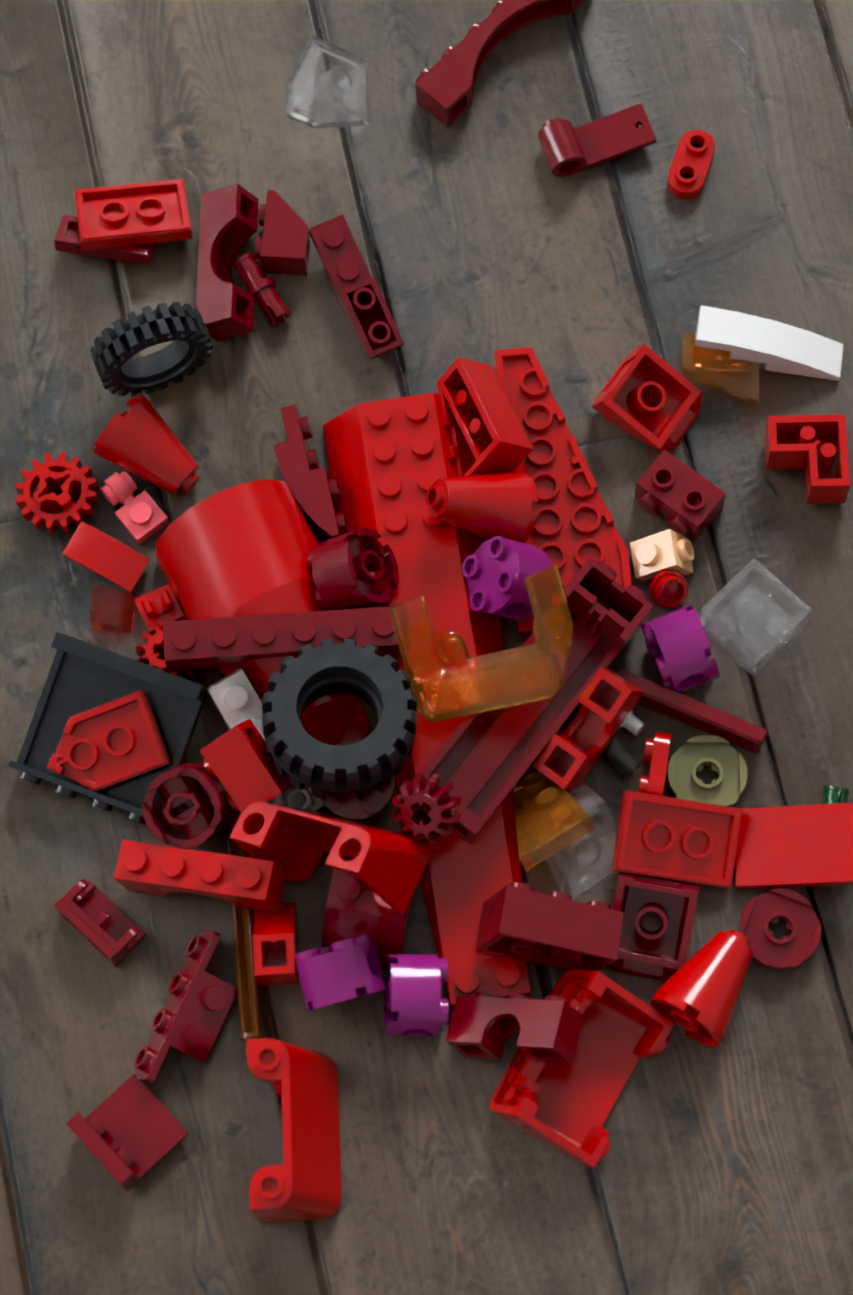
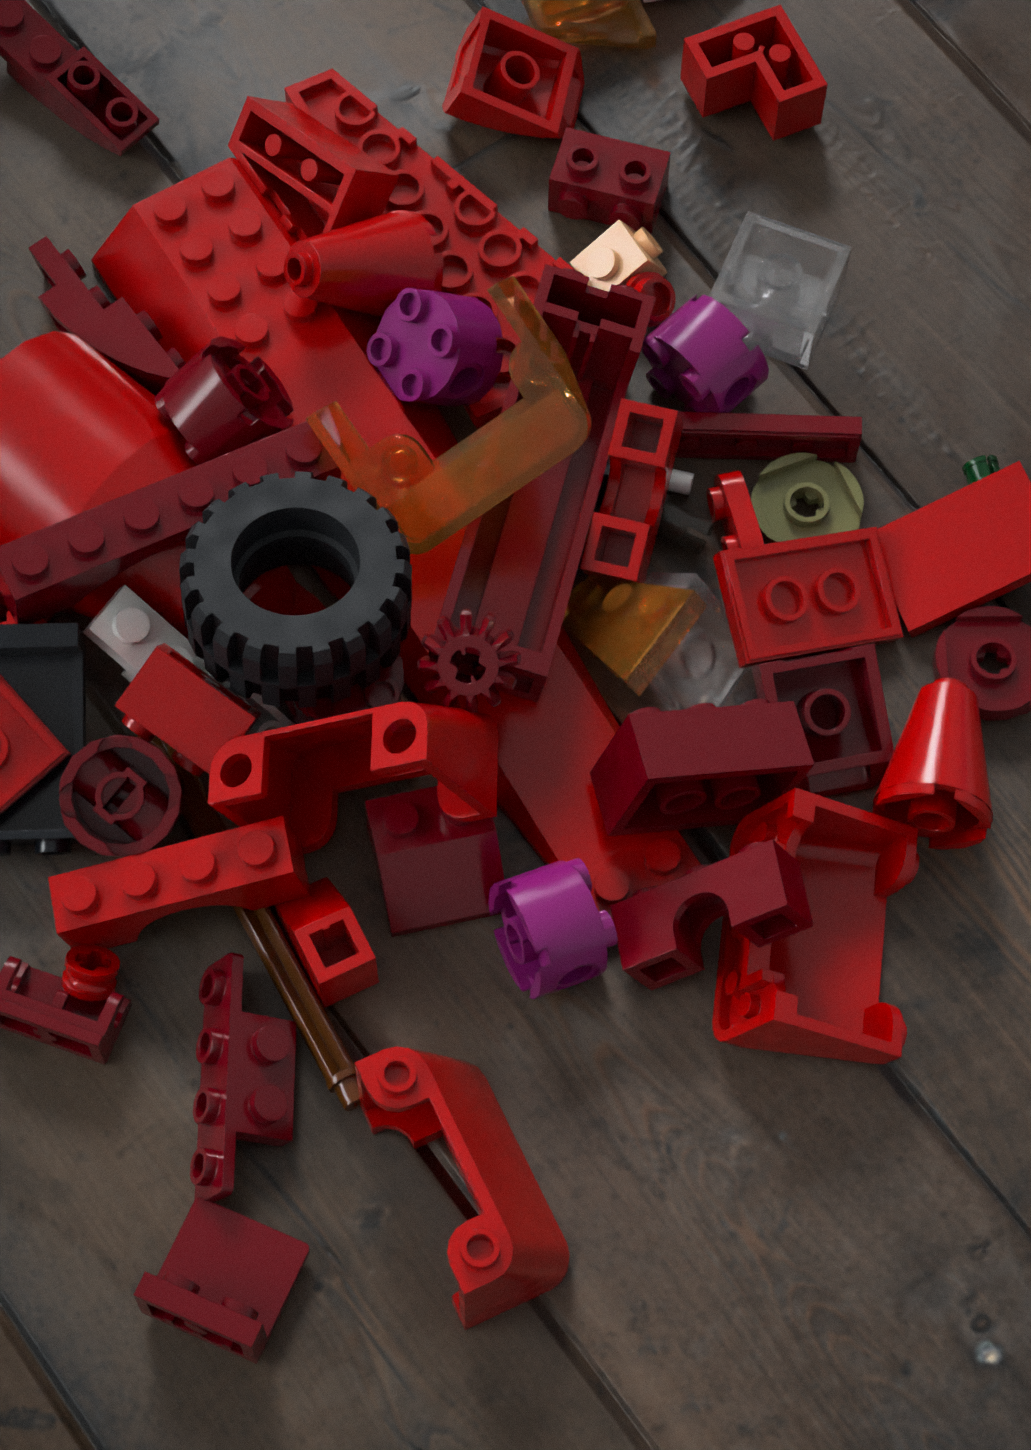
camera: 30 degrees left, 5 degrees down
magenta brick [295,935,386,1011] -> none
none -> red bush [61,944,120,1001]

